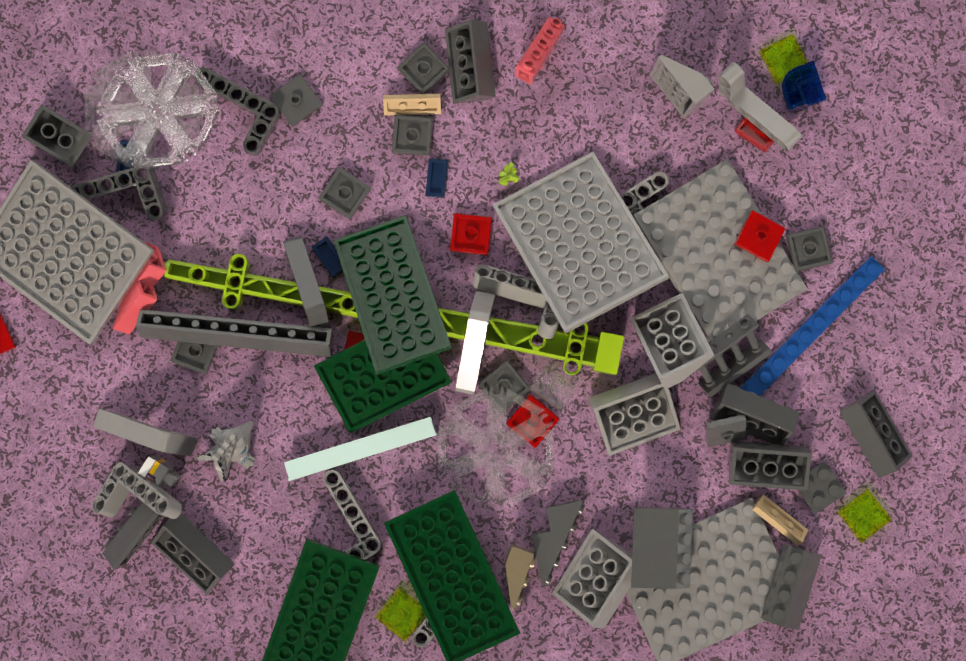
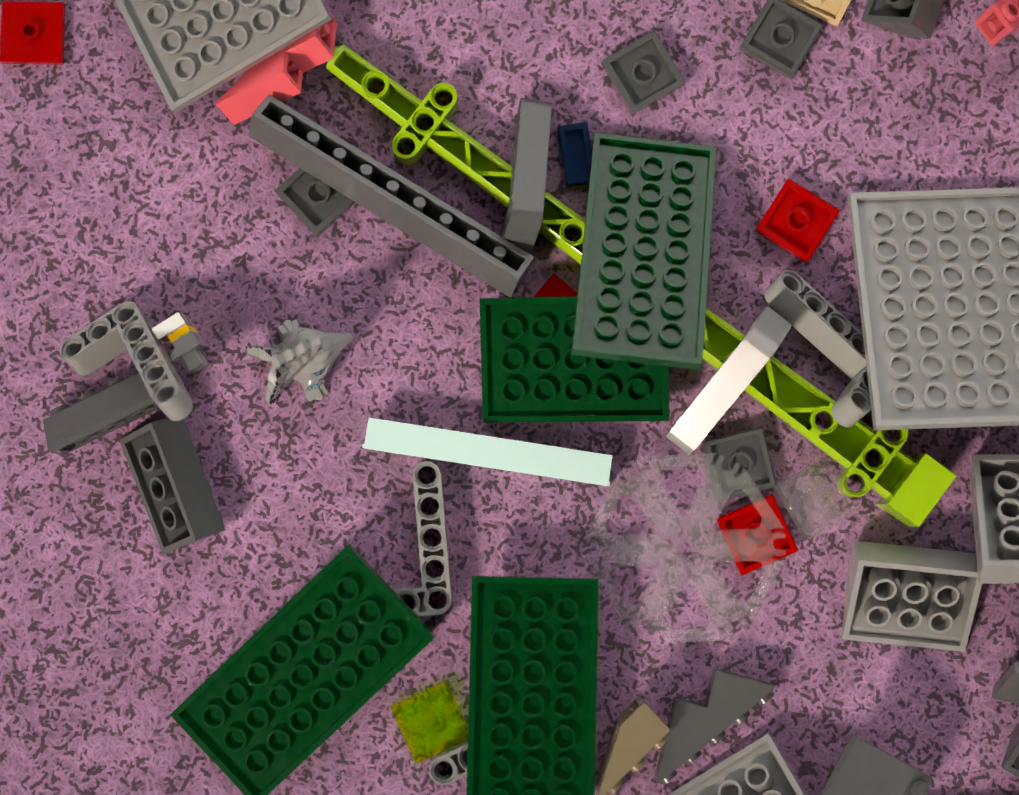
camera: 20 degrees right, 0 degrees up
light grey beam [93,408,197,456] -> none
dark blue tile [425,158,448,198] -> none
lime plant [499,162,519,186] -> none

